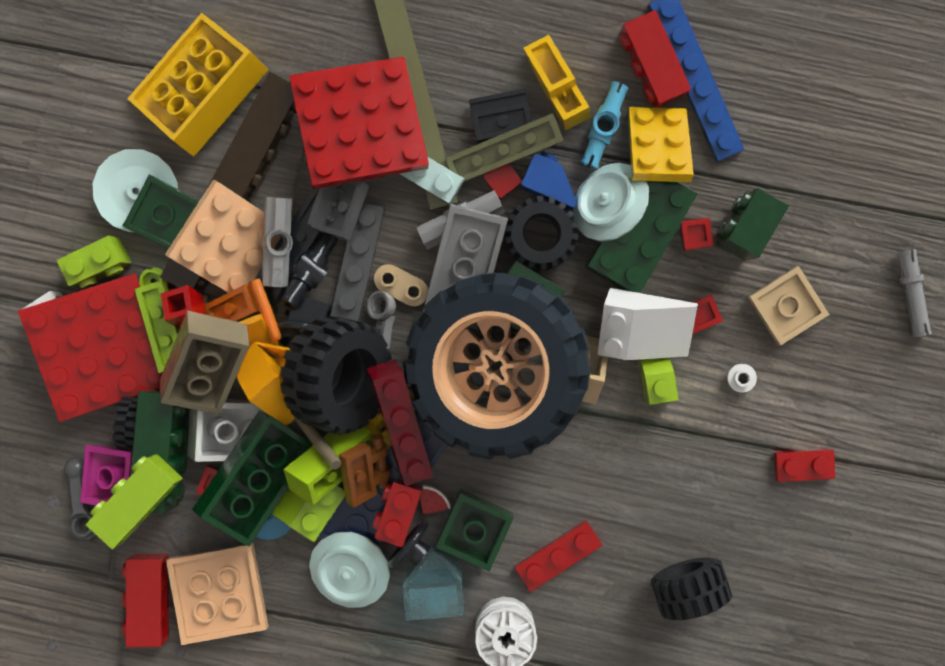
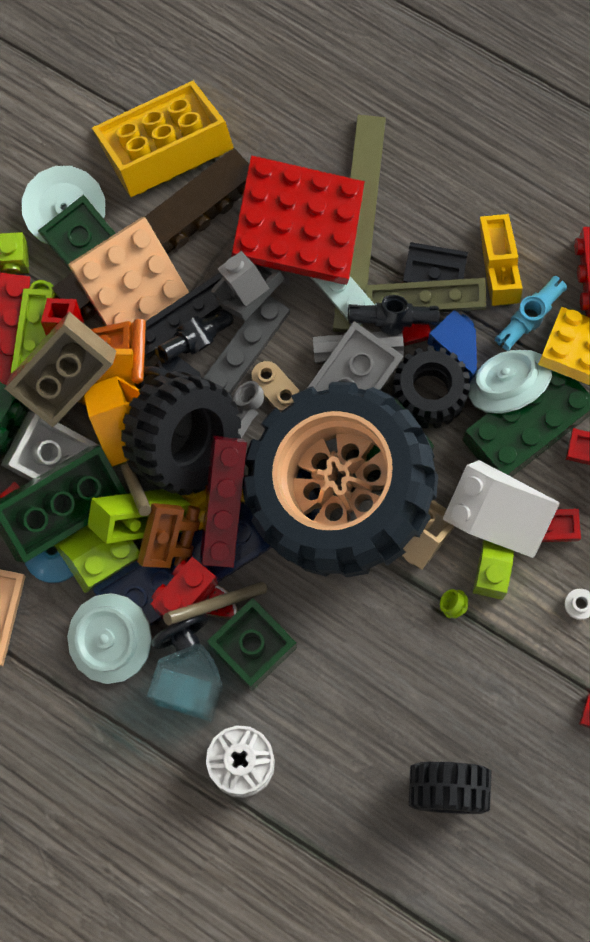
camera: 20 degrees right, 15 degrees down
light grey piece [261,197,293,287] -> none
red plate [515,520,603,592] -> none
none -> dark tan bar [163,582,267,625]
none -> light grey brick [218,251,270,307]
none -> black pin [347,295,440,335]
none -> lime plate [440,589,468,619]

